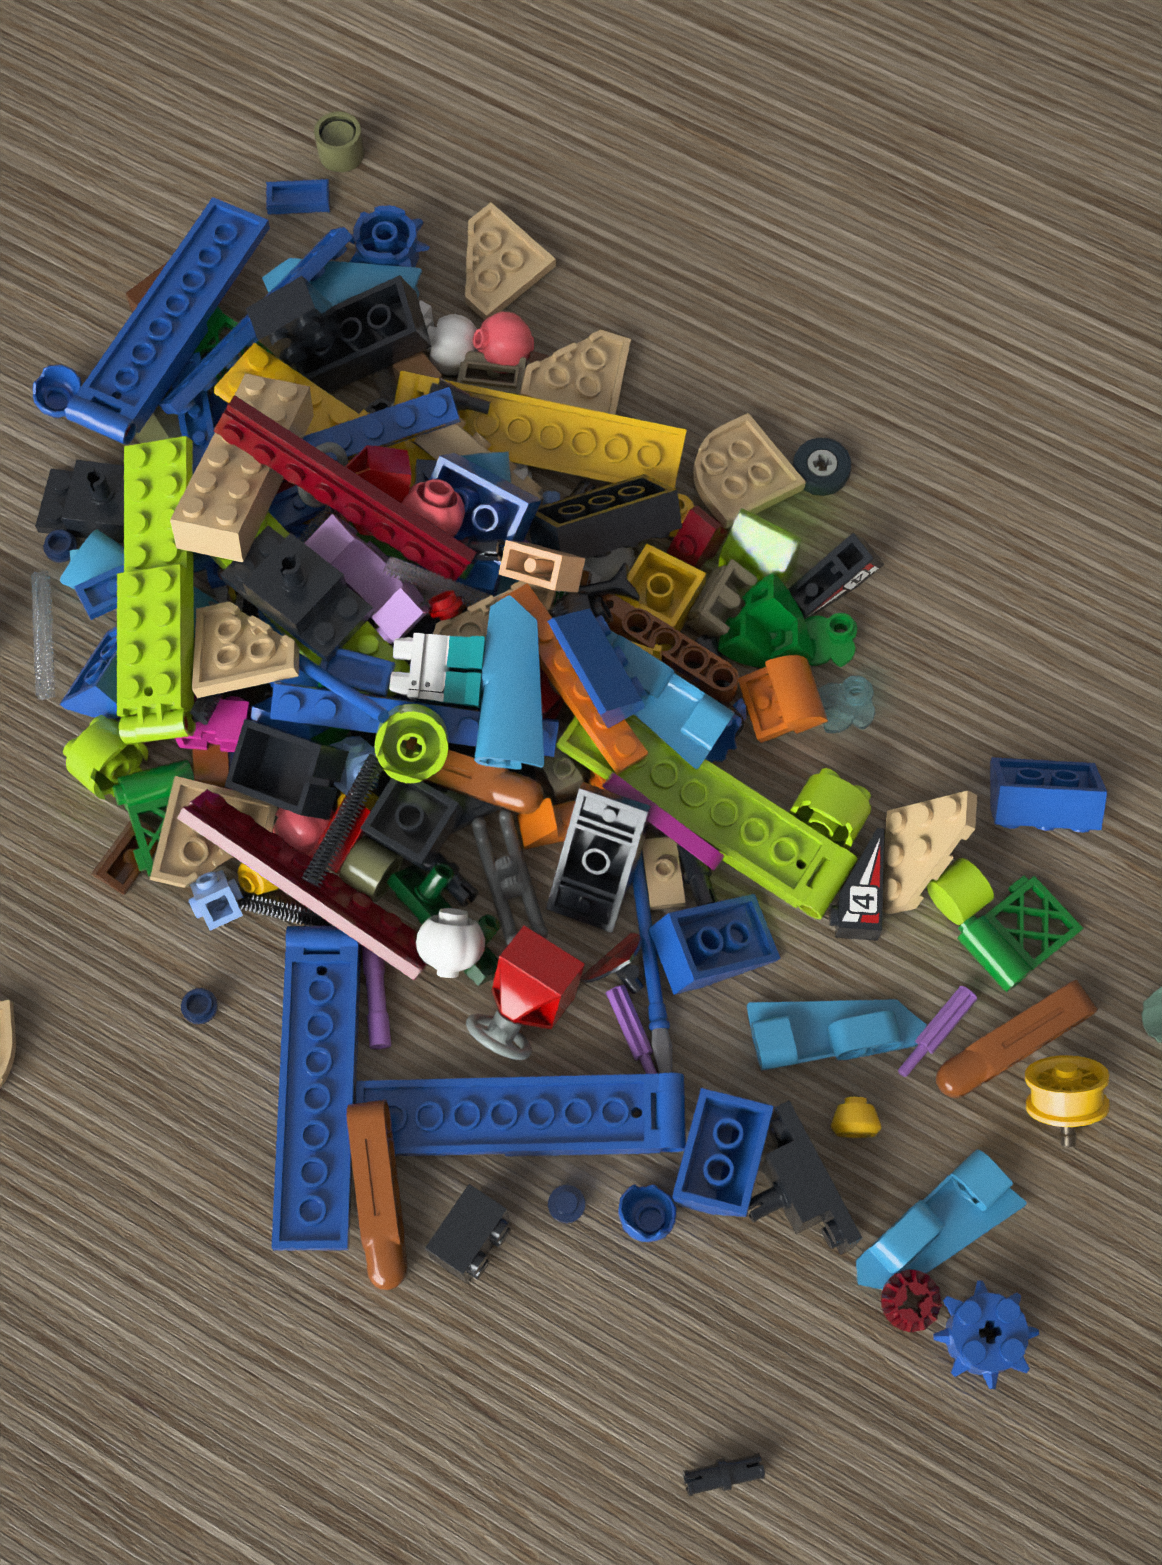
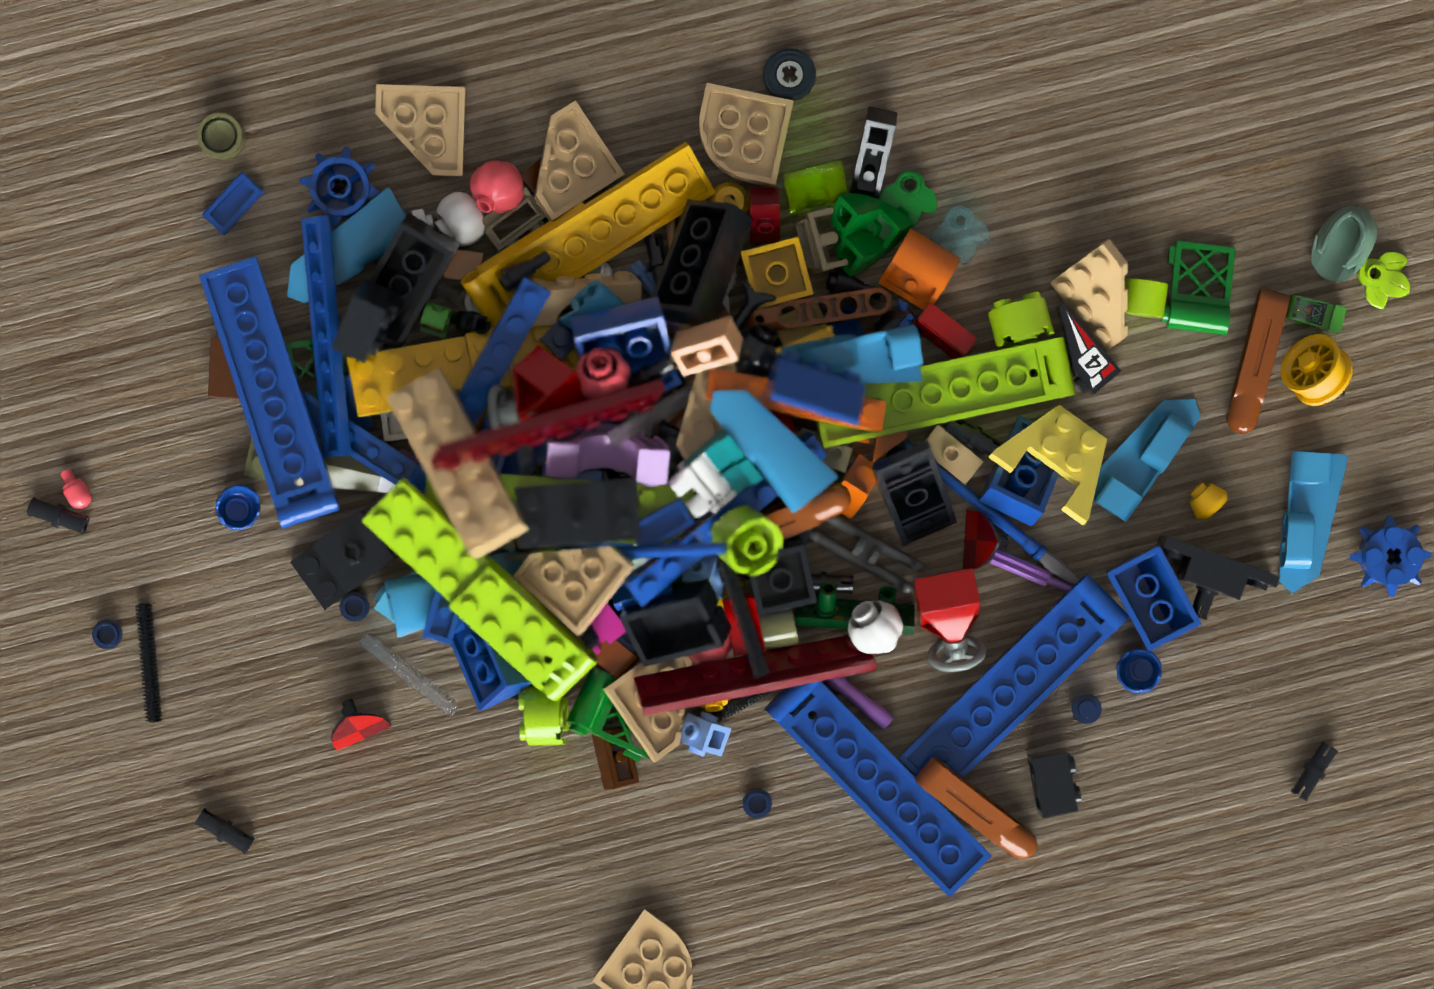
camera: 45 degrees left, 20 degrees up
red plate [429,590,463,621] -> none
magenta beam [602,772,725,871] -> none
dark red gear [881,1269,943,1332] -> none
medium lavender axle [898,986,977,1077] -> none
blue slope [990,757,1107,833] -> none
none -> bright green leg [420,302,455,339]
none -> red slope [914,304,977,359]
none -> light yellow wing [988,405,1107,525]
none -> leg [1286,295,1347,335]

